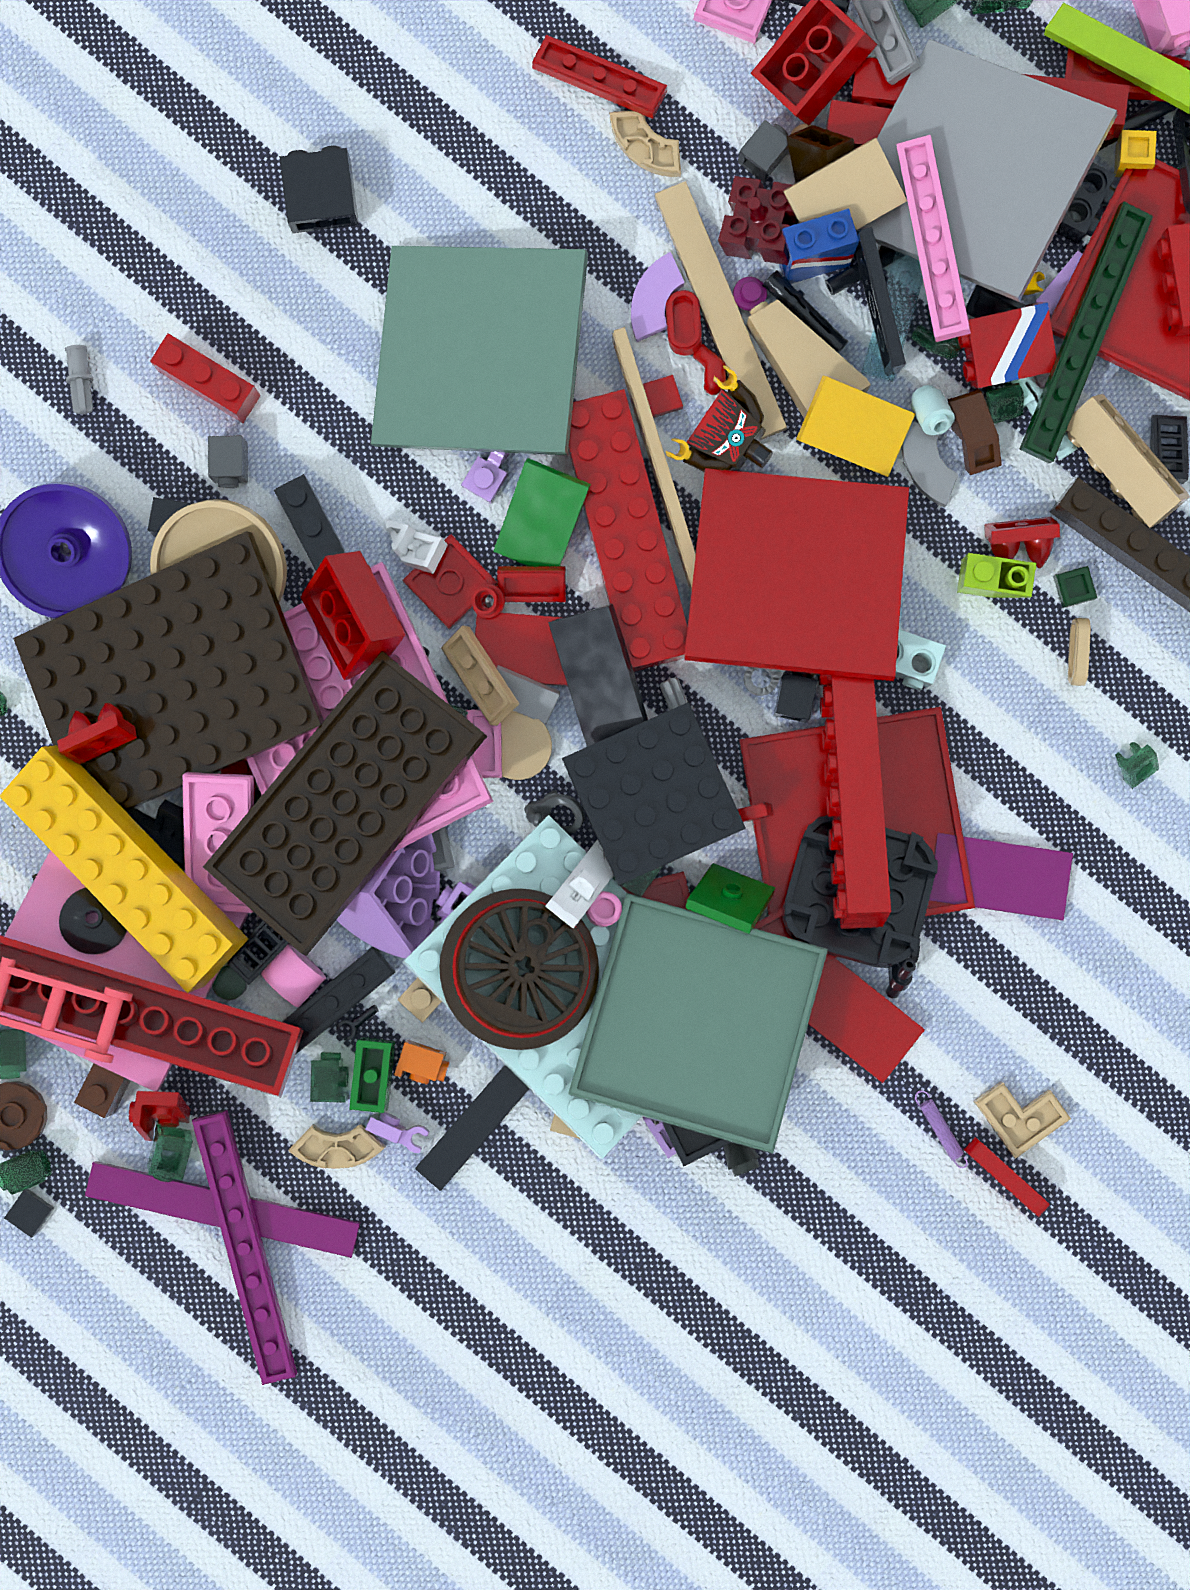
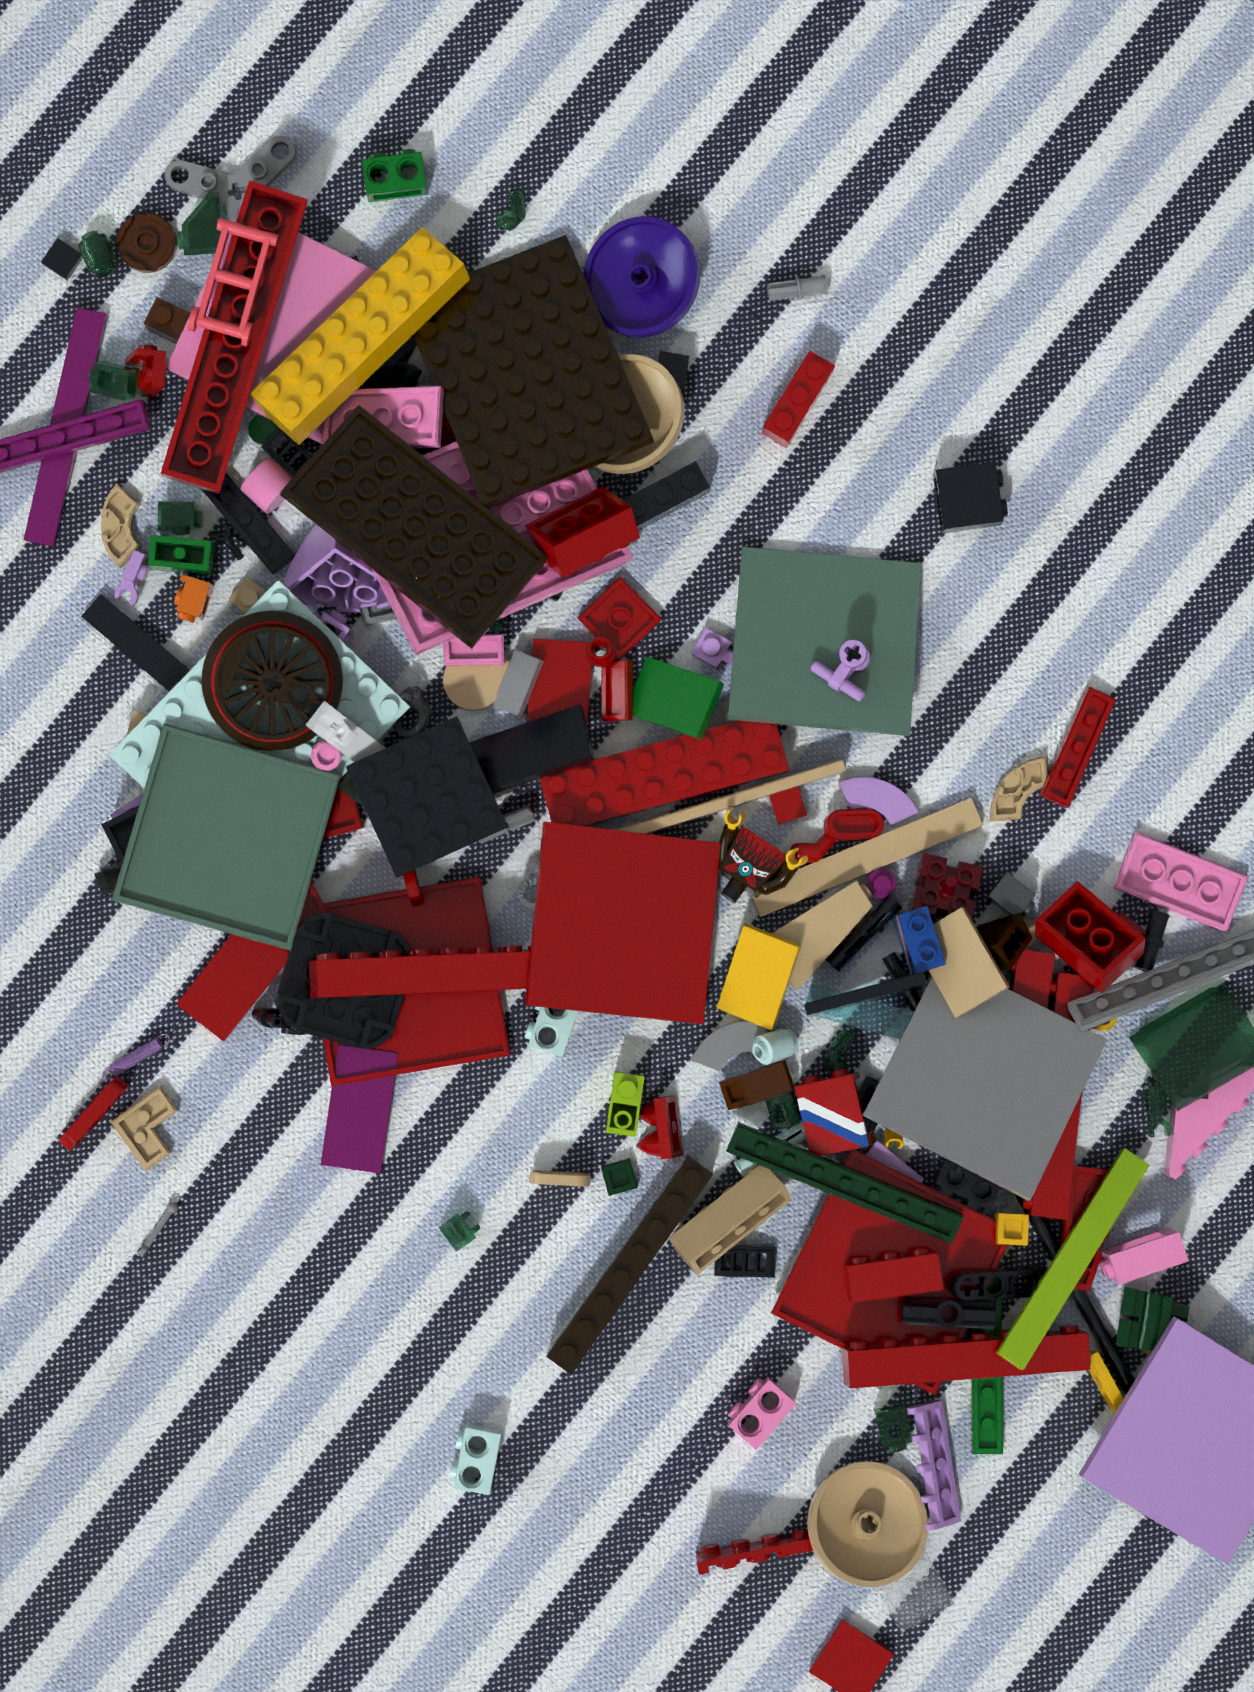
camera: 80 degrees right, 0 degrees up
red tile [57,703,137,765] -> none
black dish [59,888,127,955] -> none
dark grey brick [208,435,248,488] -> none
white slope [385,520,448,574] -> none
tan tile [441,625,519,726] -> none
green plate [686,863,775,934] -> none
black brick [773,671,818,723] -> none
bright pink plate [896,135,971,342] -> none
none -> light grey hinge [138,1202,178,1257]
none -> lavender piece [810,640,871,702]

